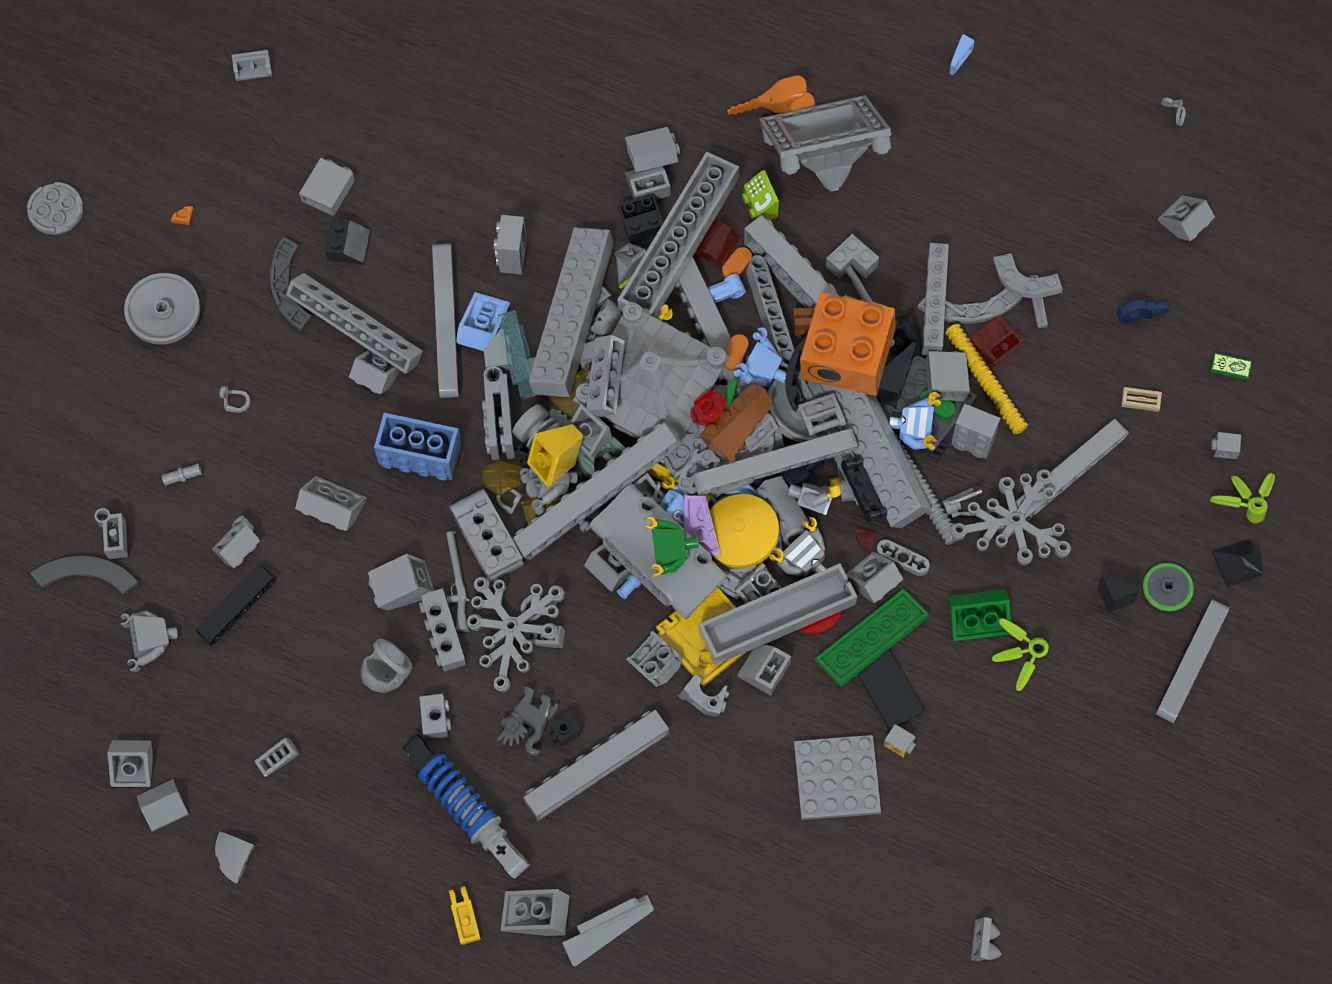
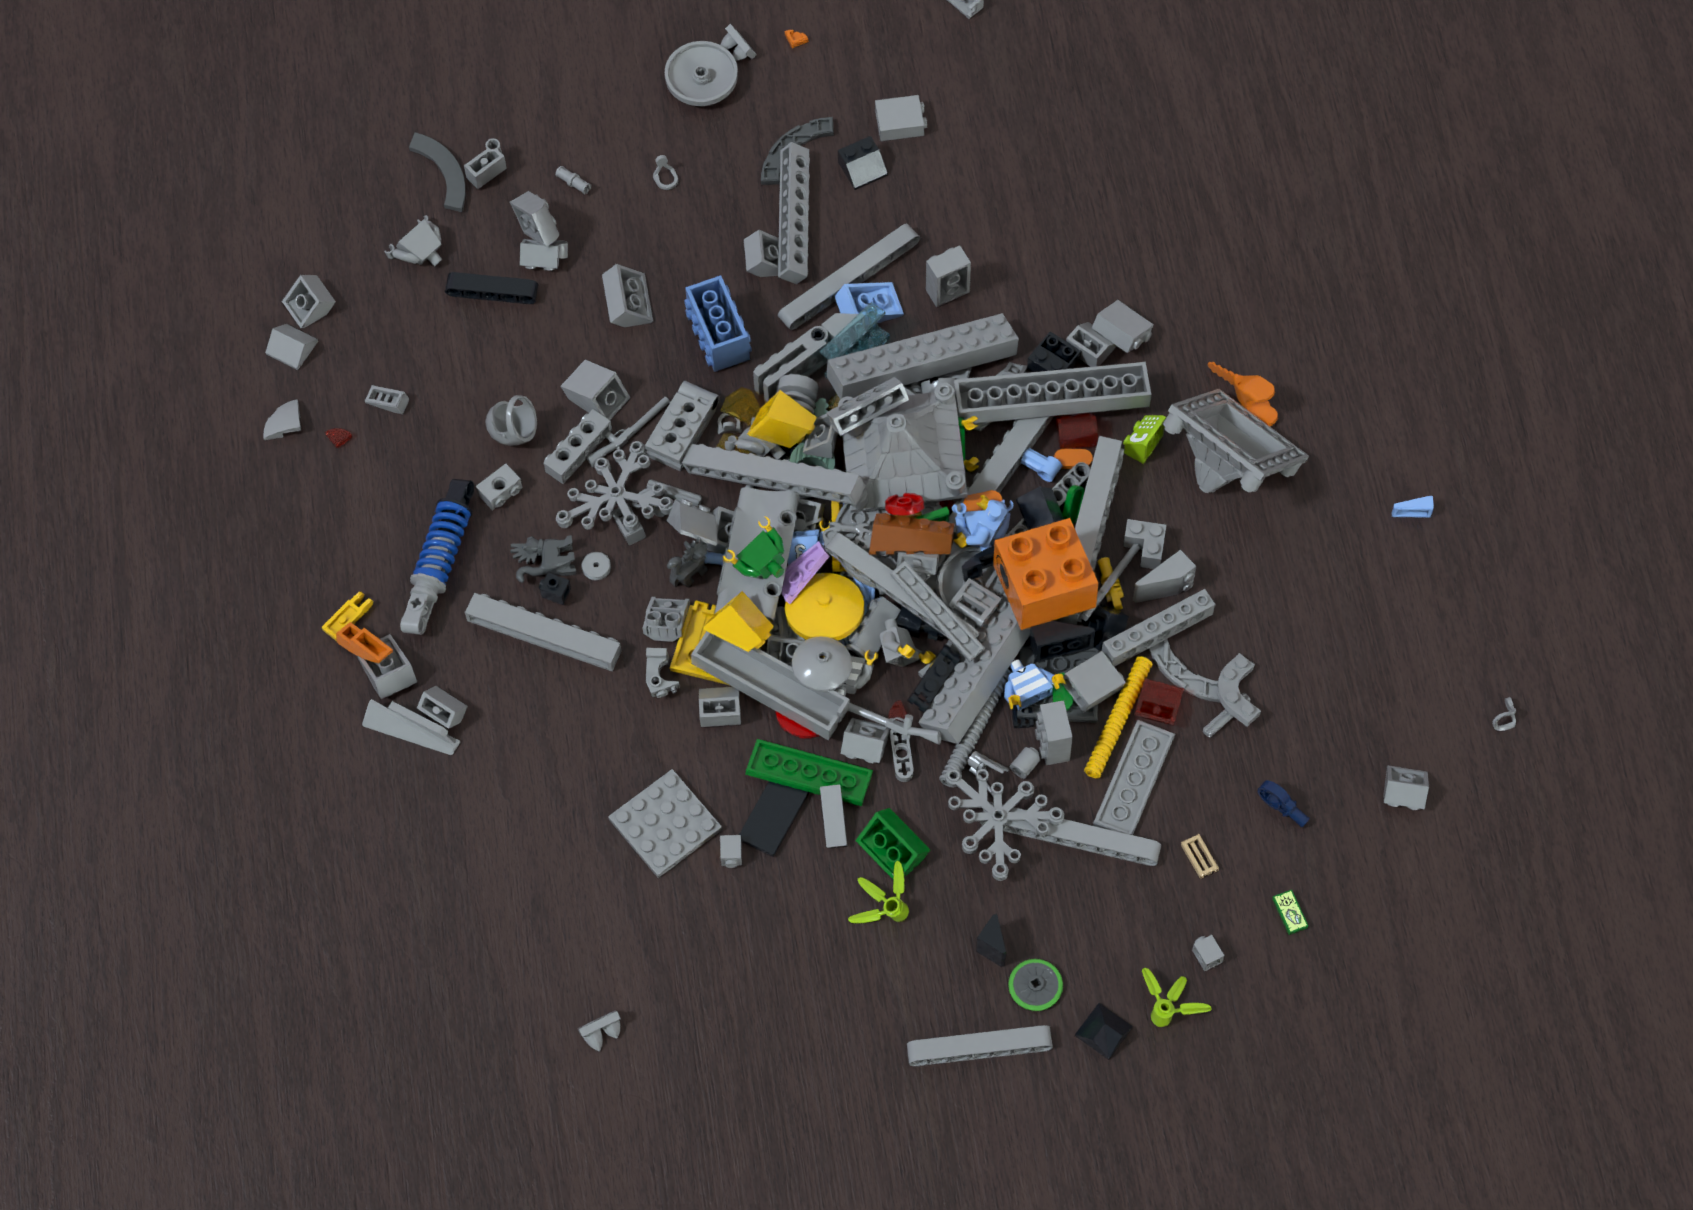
camera: 55 degrees right, 5 degrees down
none -> clear red tile [325,428,352,448]
none -> orange slope [336,622,393,663]
none -> light grey brick [417,686,468,729]
none -> light grey brick [510,191,559,247]
none -> light grey piece [581,552,611,580]
none -> light grey axle [647,479,702,507]
none -> light grey slope [667,498,717,546]
none -> dark grey animal [667,536,708,587]
none -> yellow slope [703,591,774,652]
none -> light grey tile [720,24,757,61]
none -> light grey dish [792,636,852,692]
none -> light grey tile [820,785,847,848]
none -> light grey piece [848,703,941,744]
none -> light grey tile [890,561,985,662]
none -> light blue torso [953,495,1008,548]
none -> light grey brick [1010,747,1040,779]
none -> black slope [1016,486,1064,530]
none -> green tile [1062,485,1085,524]
none -> light grey tile [1093,720,1175,835]
none -> light grey slope [1133,550,1196,603]

